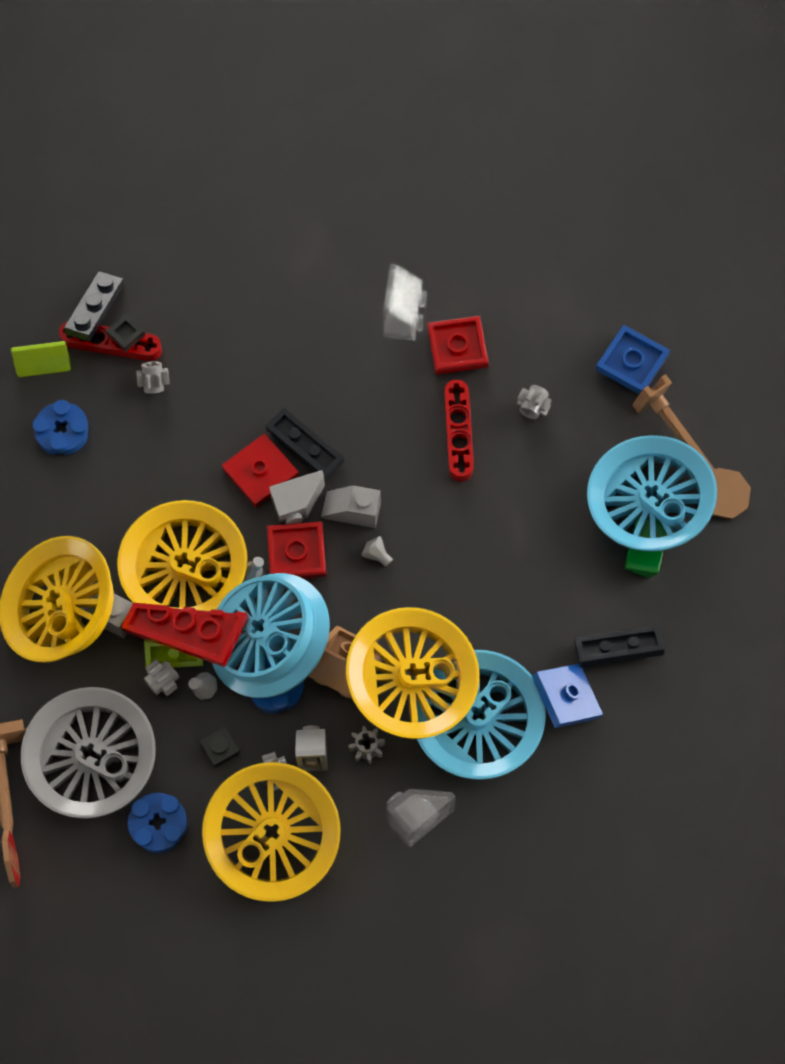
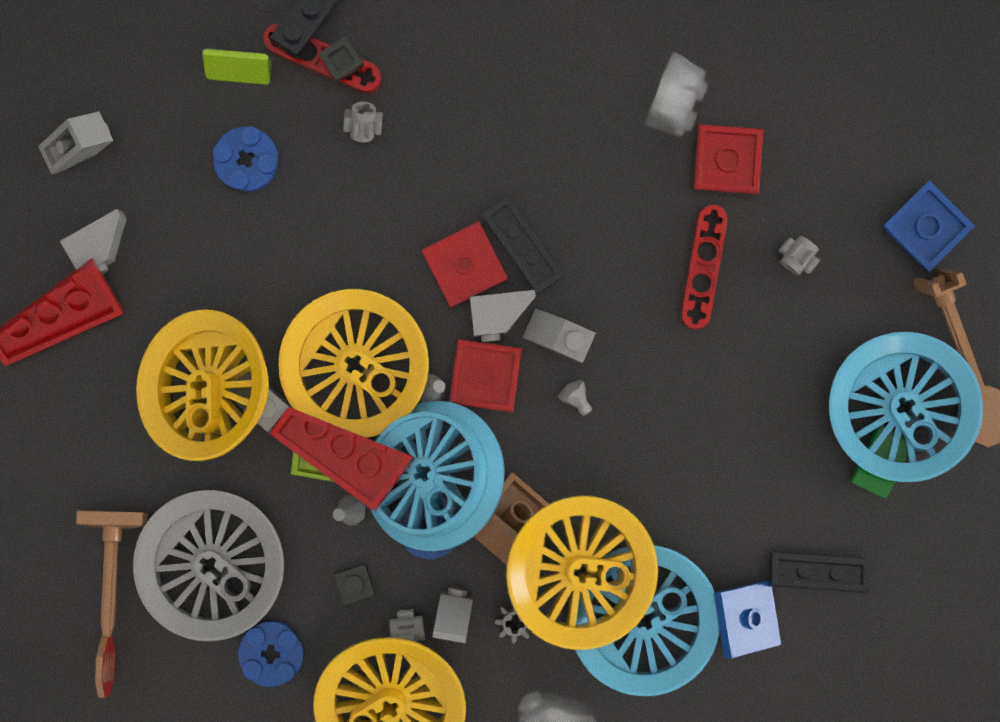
camera: 10 degrees right, 20 degrees up
light grey gear [143,660,179,696] -> none

